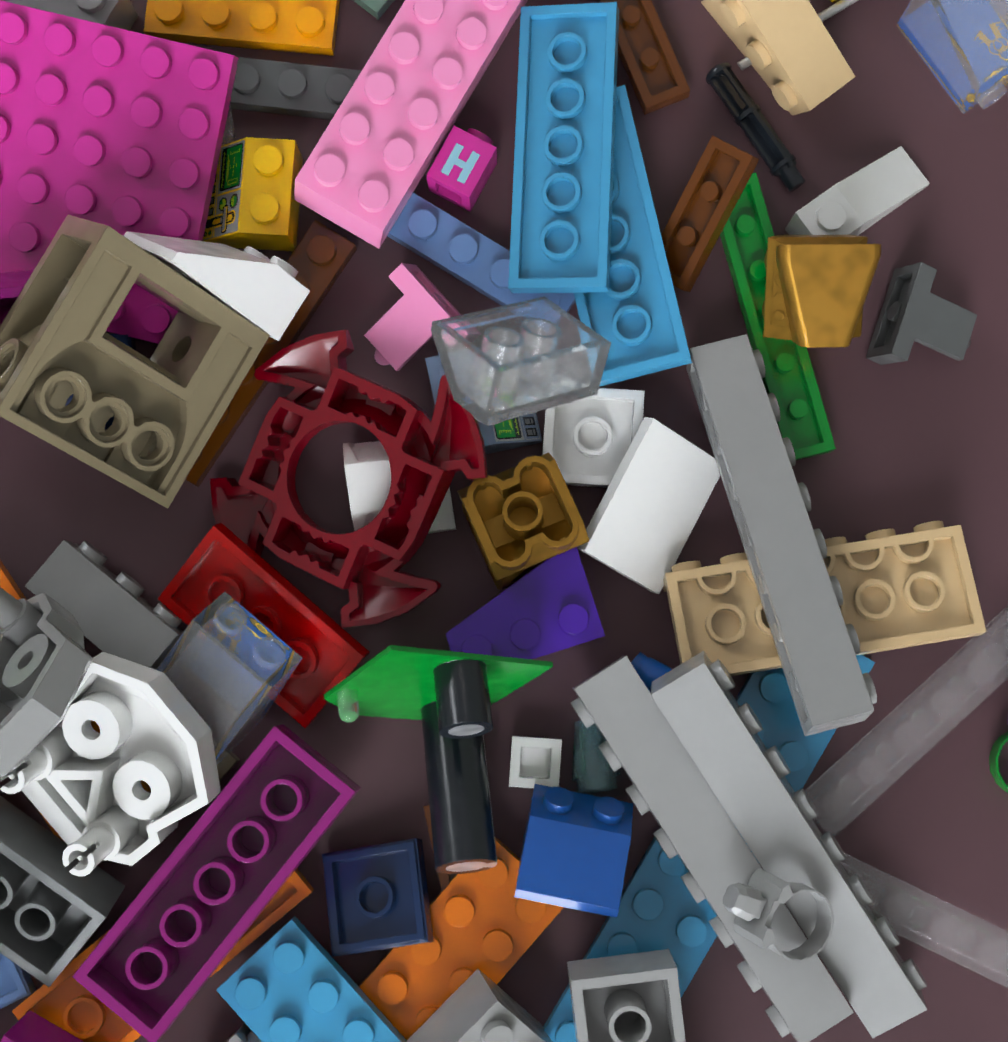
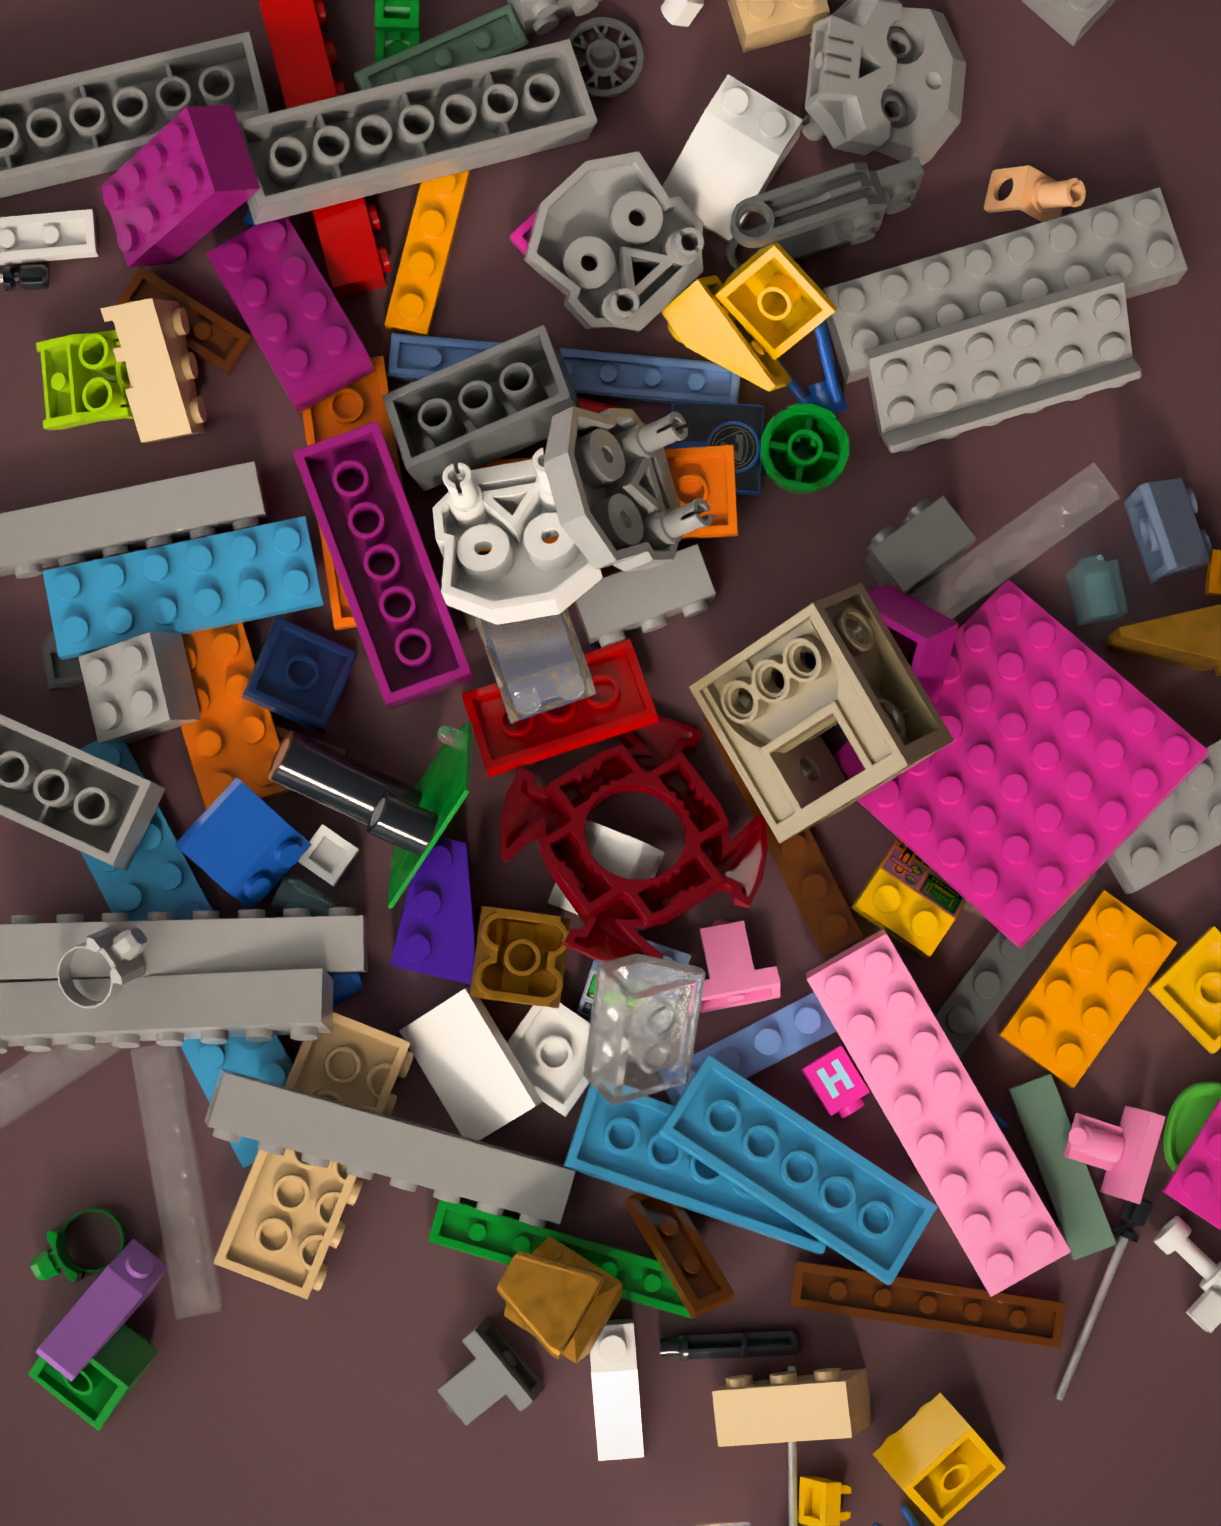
camera: 115 degrees right, 0 degrees up
white slope [124,231,310,341] -> none

